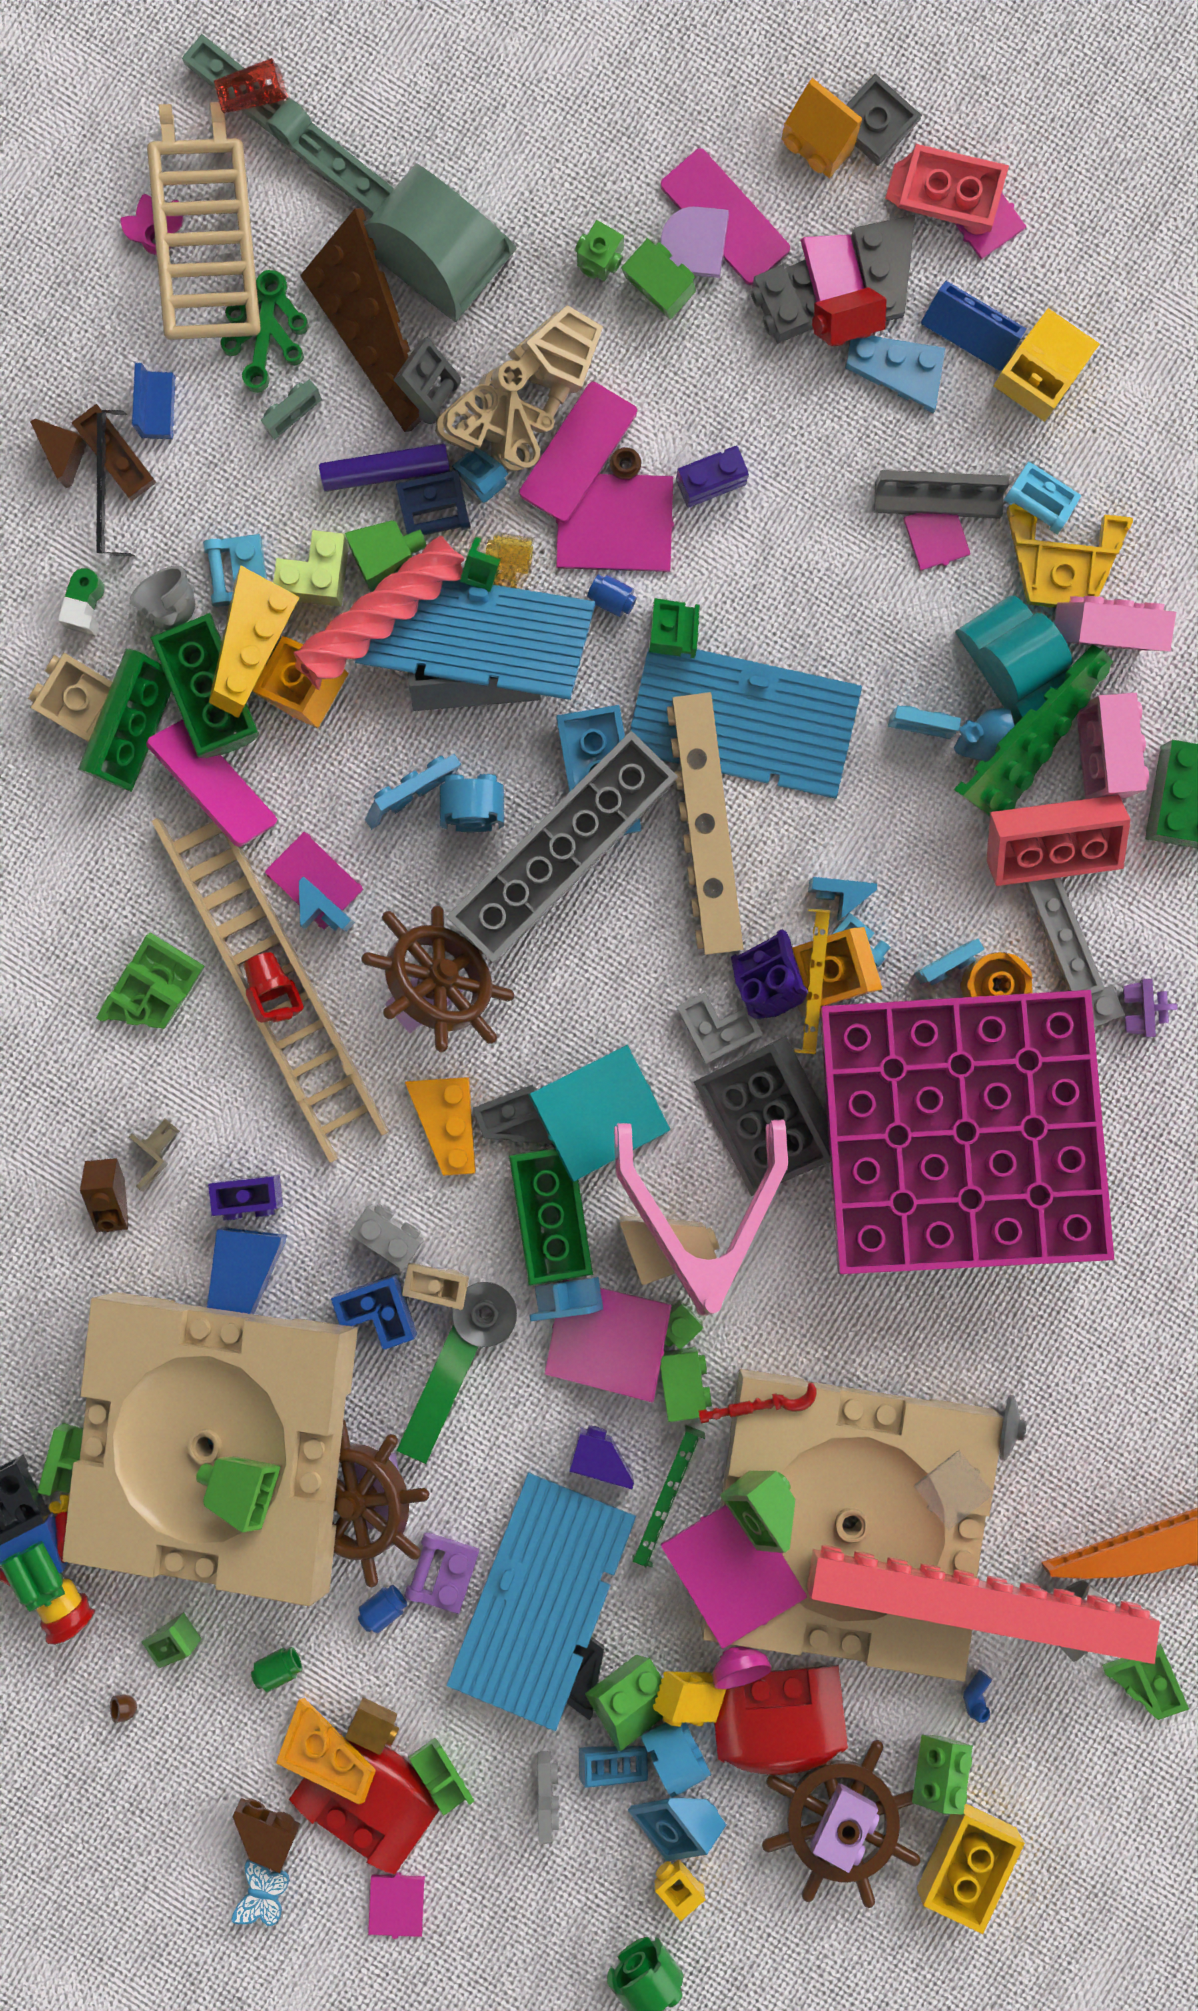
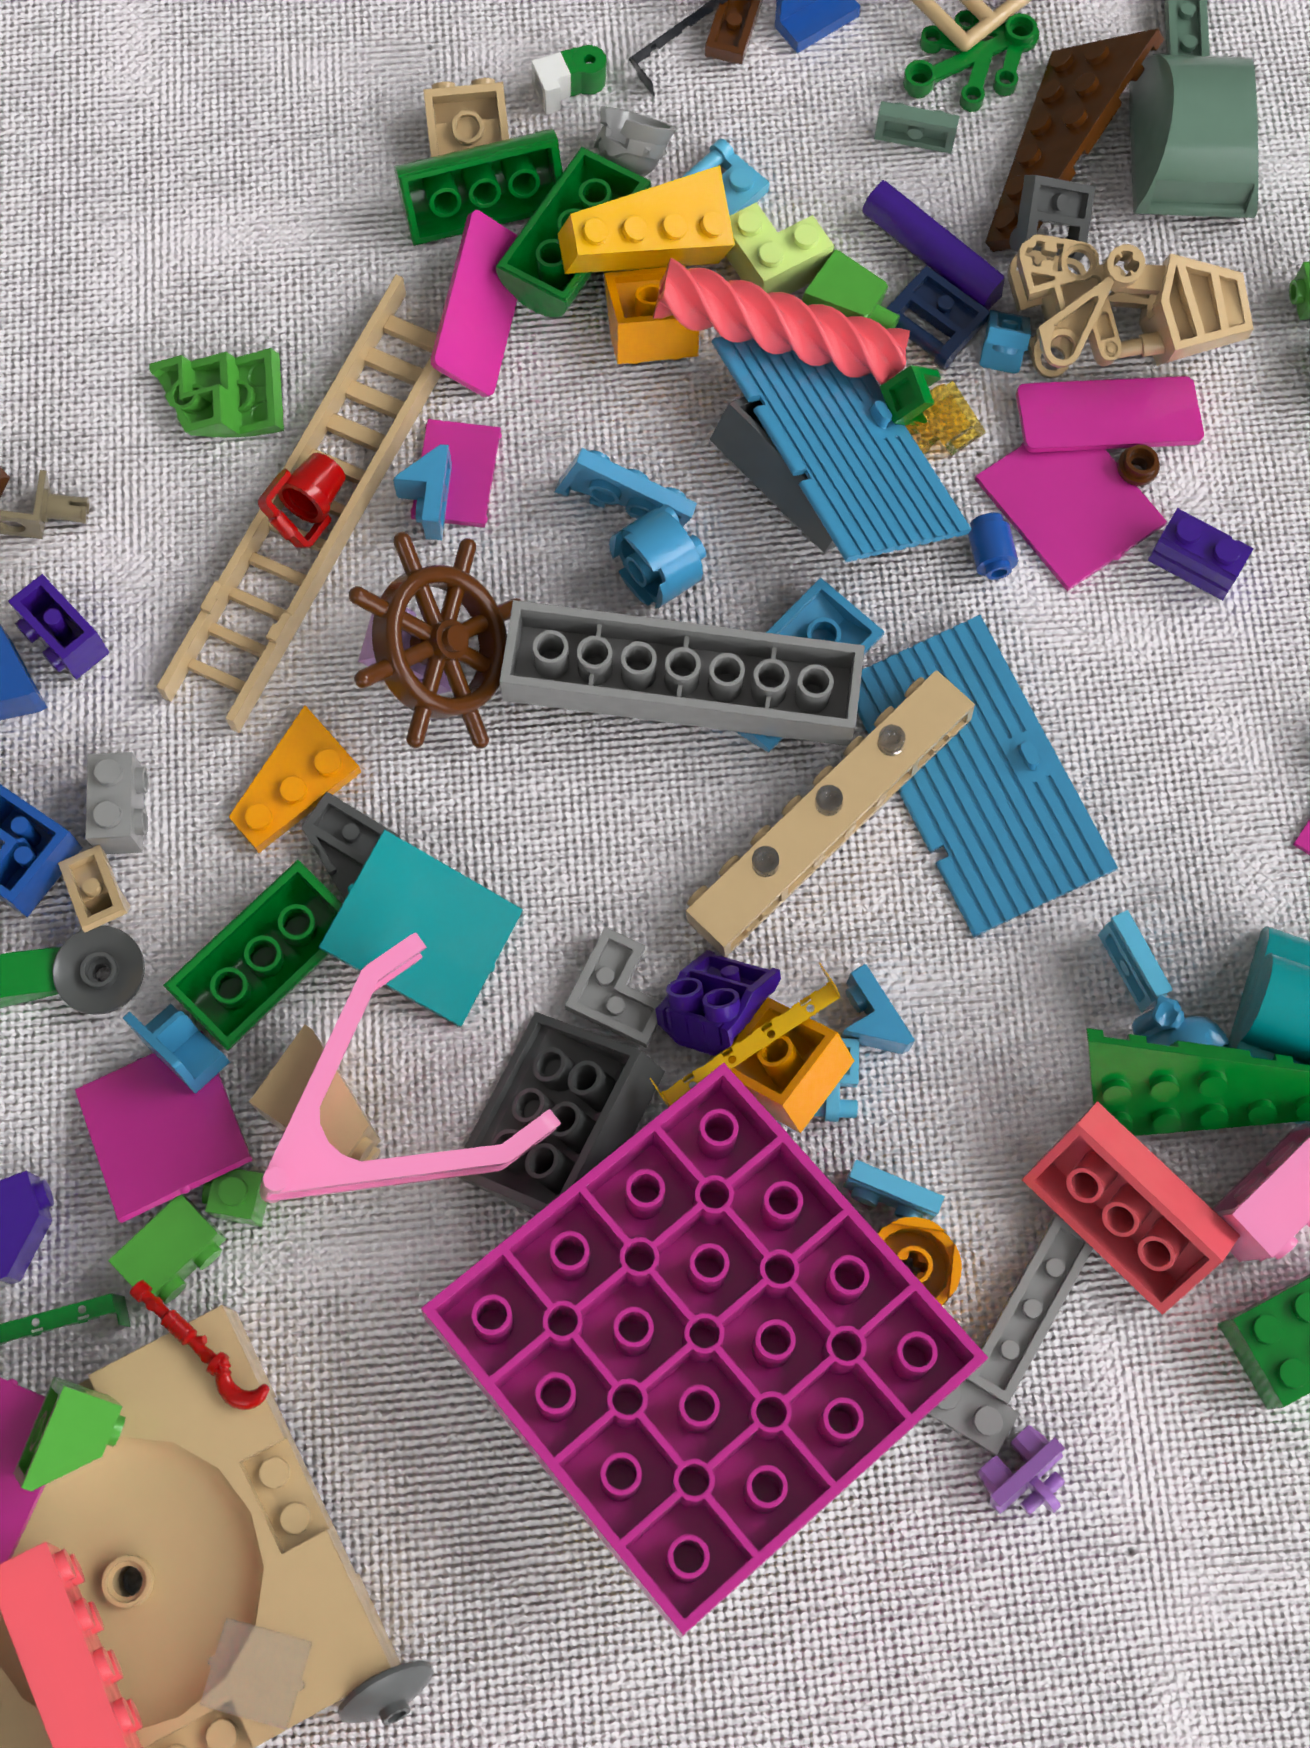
camera: 55 degrees right, 15 degrees down
green plate [649,598,700,659] -> none

